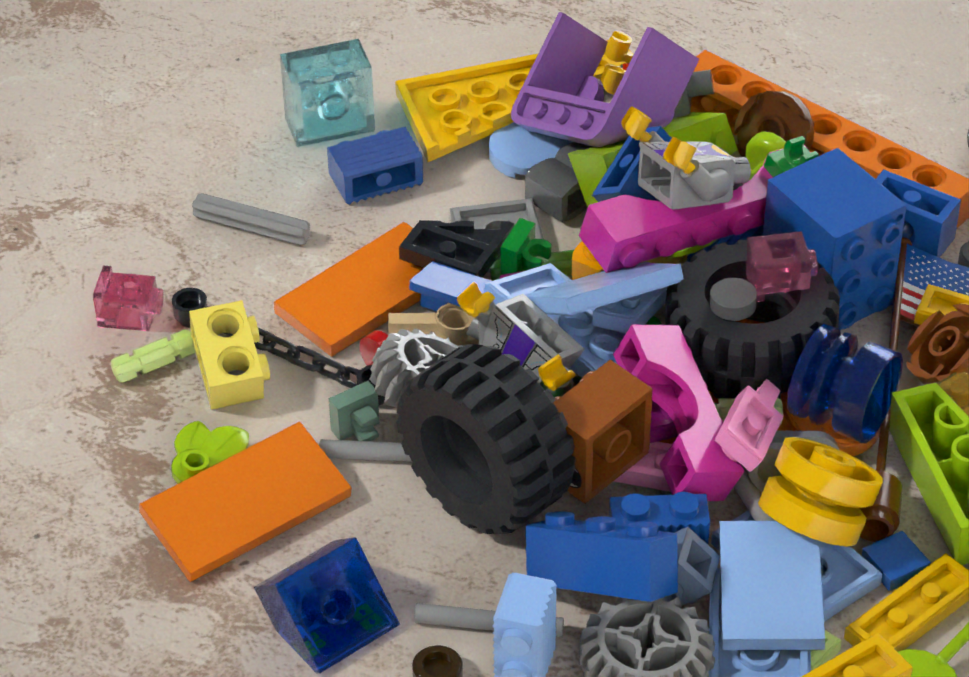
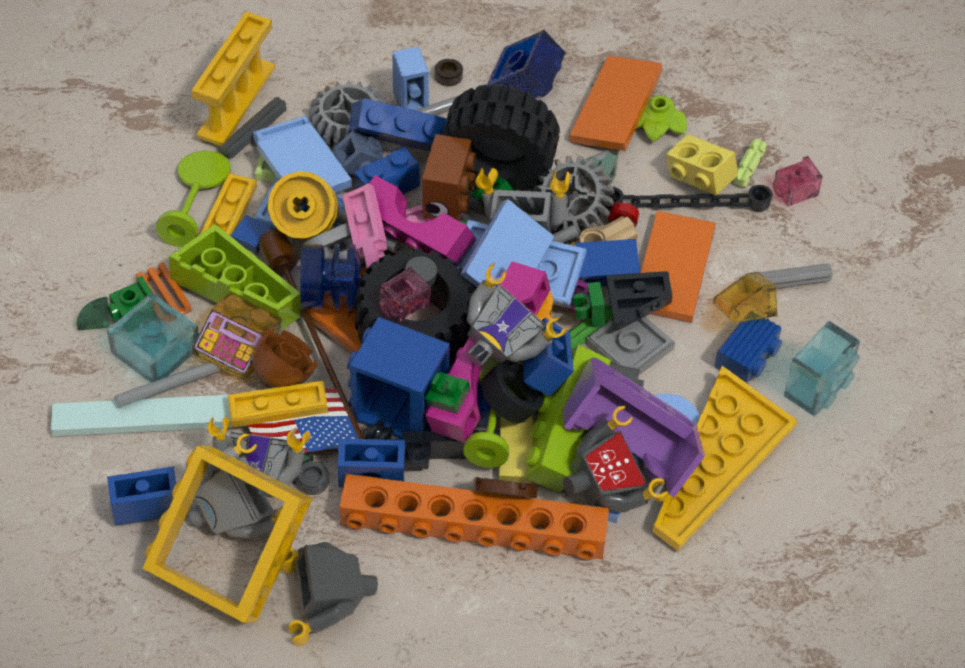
camera: 145 degrees right, 10 degrees up
none -> clear yellow tile [713,272,778,322]

